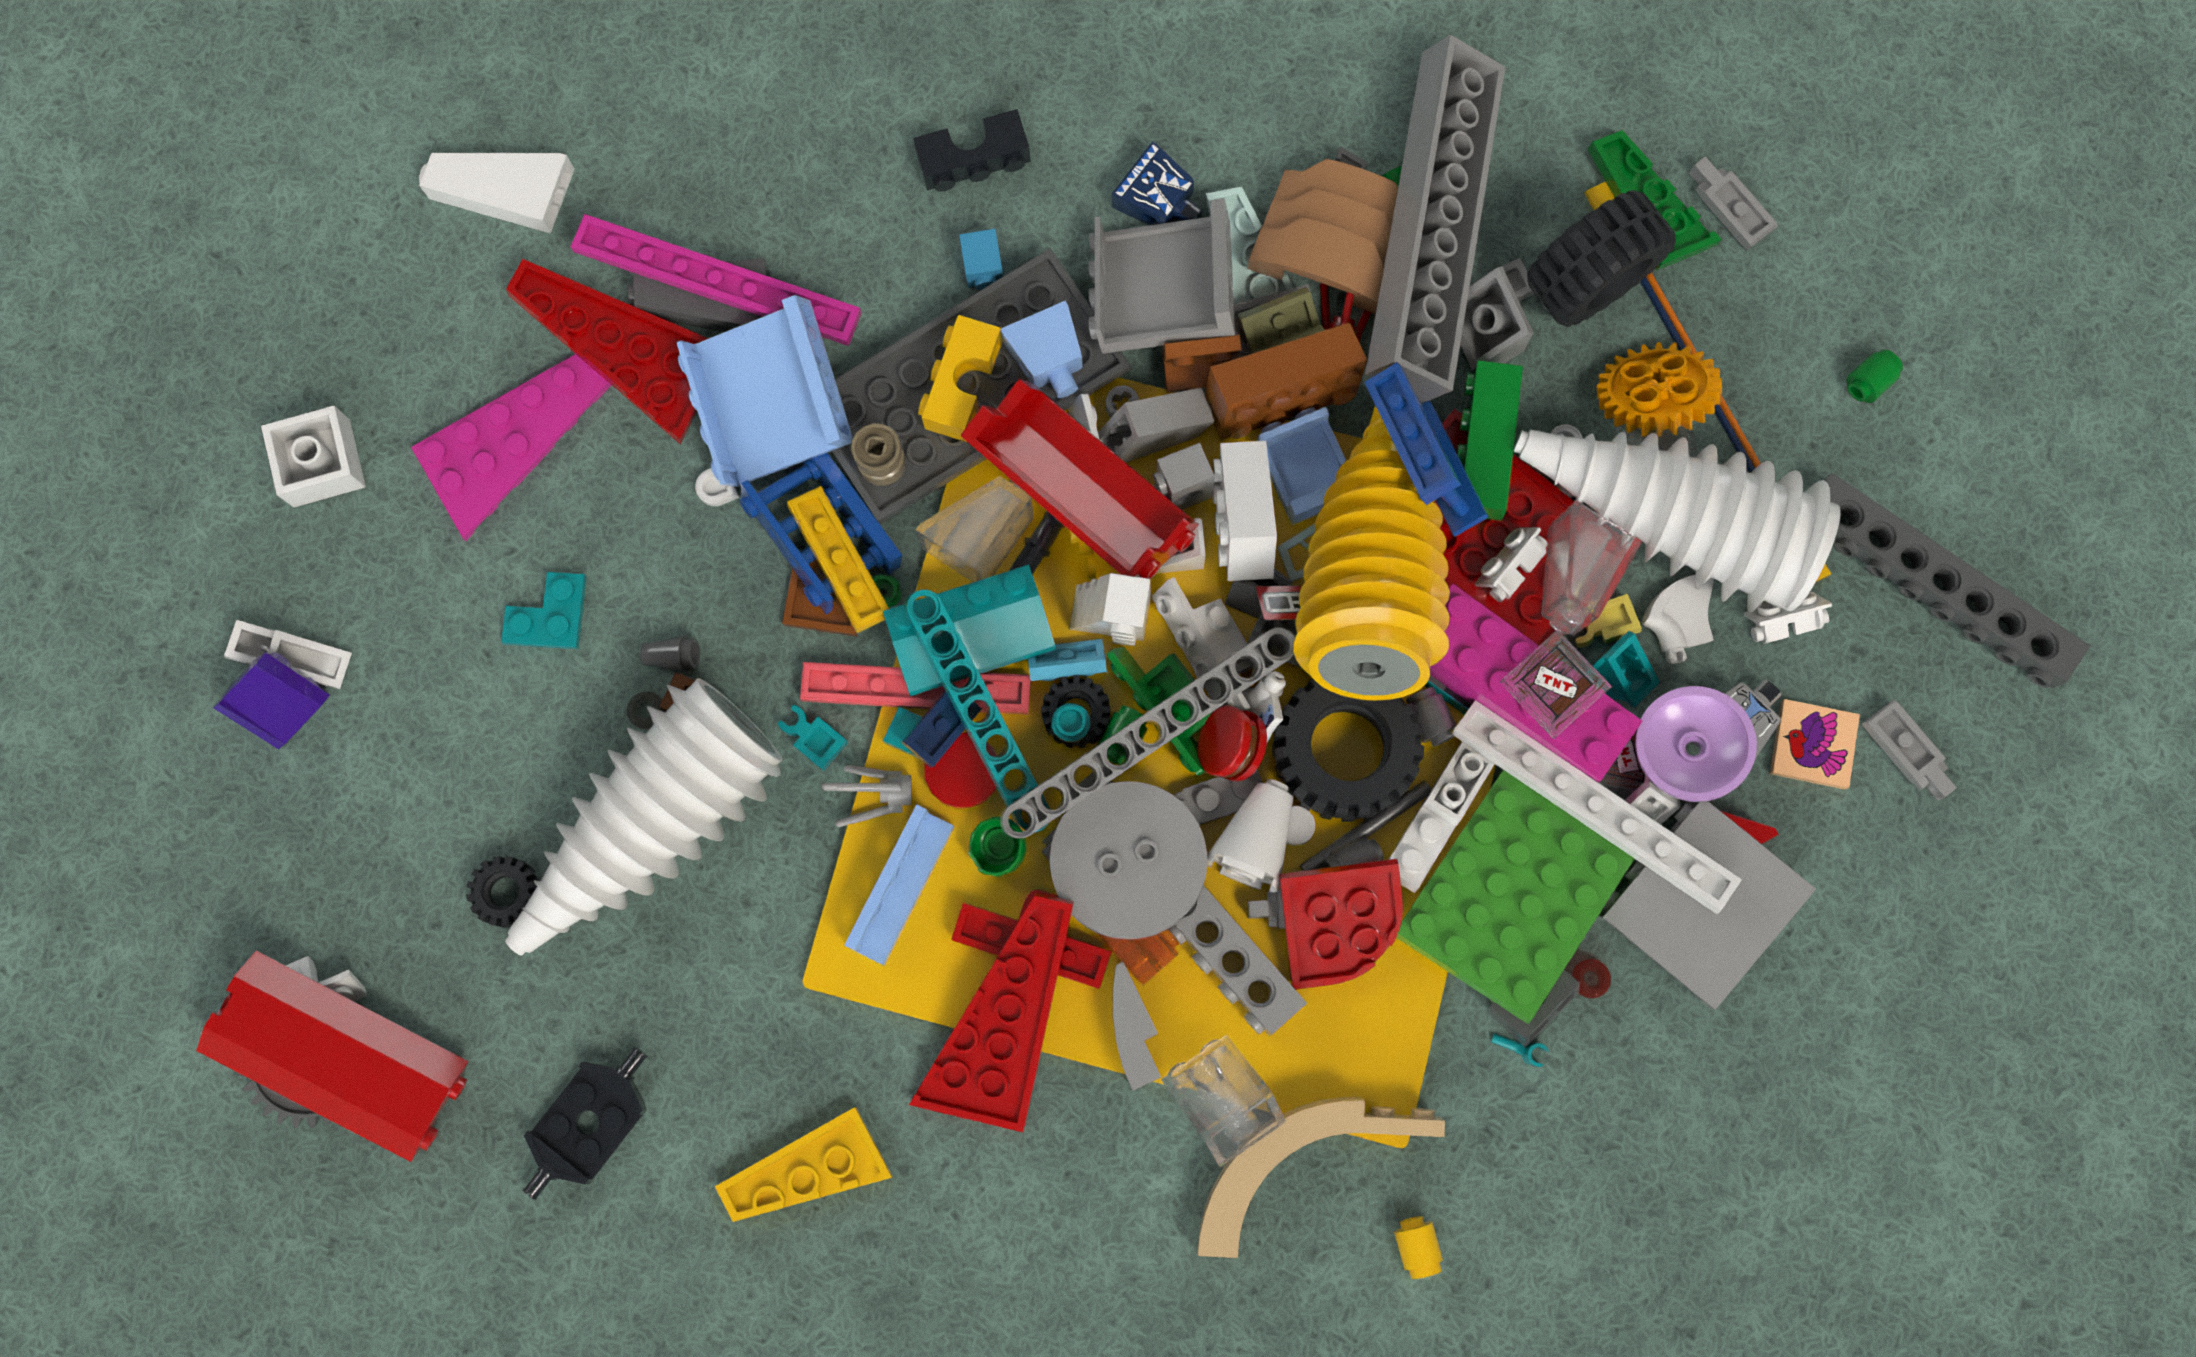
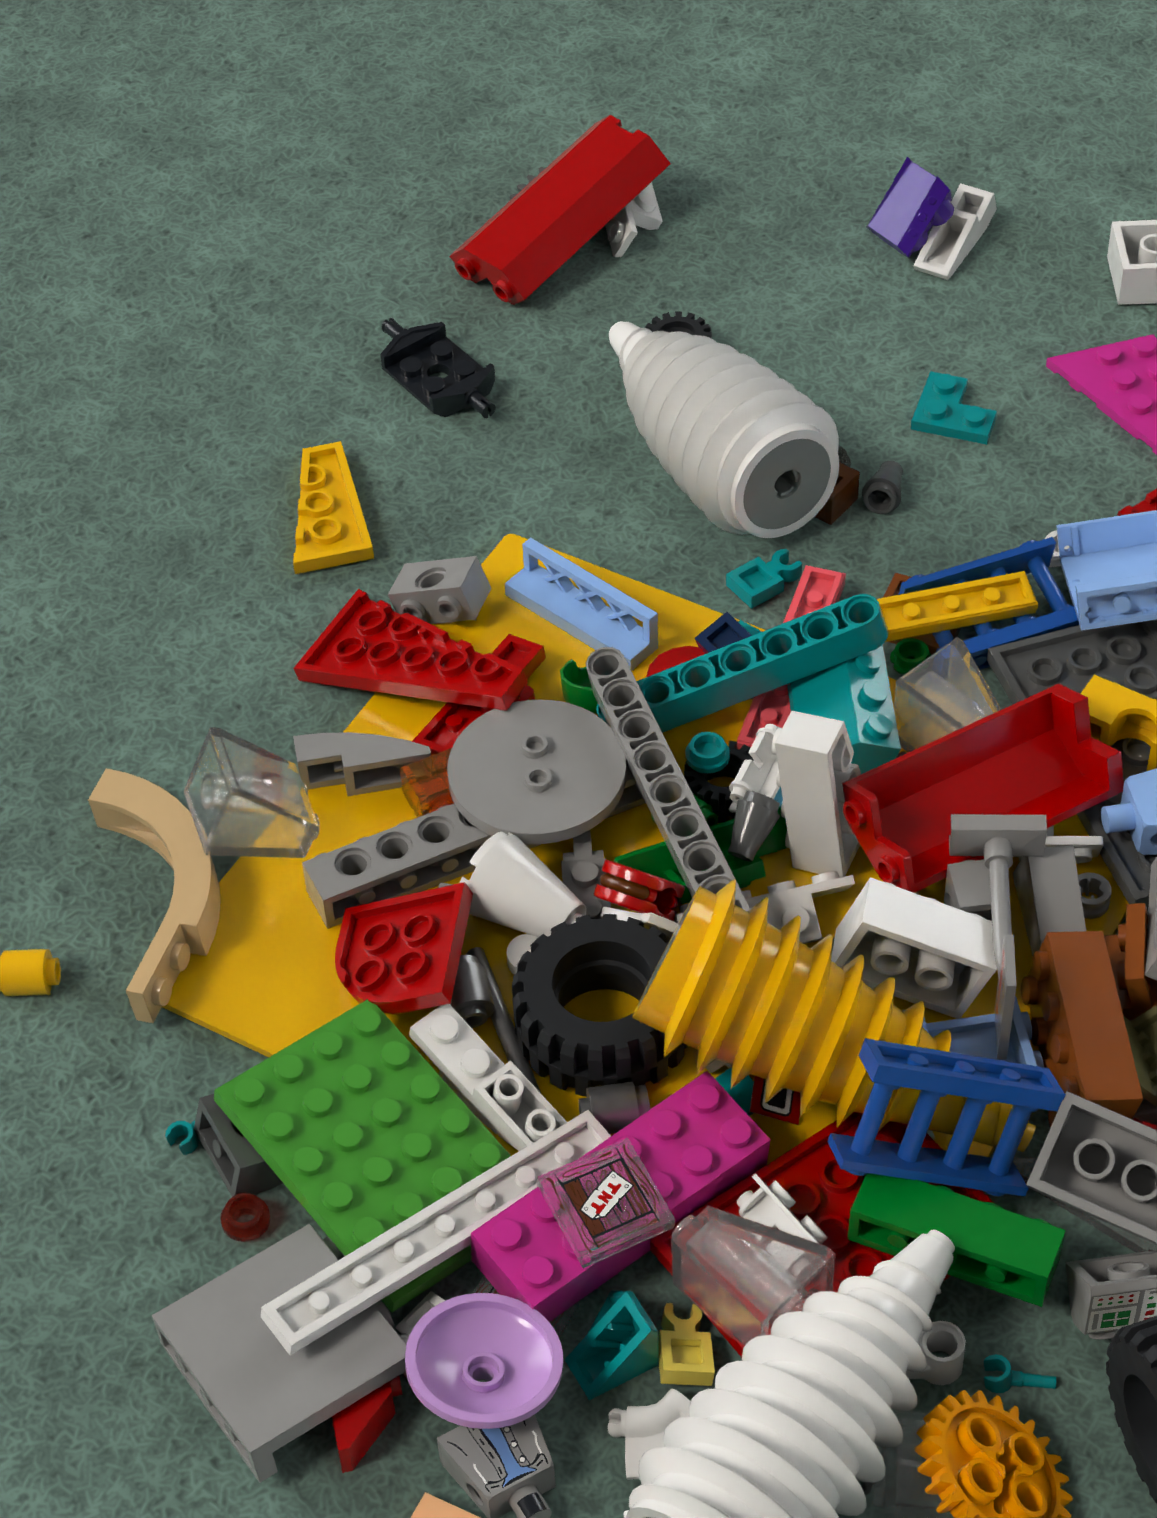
camera: 105 degrees right, 30 degrees down
light grey plant [821,765,912,827] -> none
dark tan wheel [851,423,906,486] -> none
none -> light grey brick [388,556,491,624]
none -> dark grey cone [727,791,780,862]
none -> white hinge [729,724,780,813]
none -> light grey piece [949,814,1047,1060]
none -> teal hand [983,1354,1056,1393]

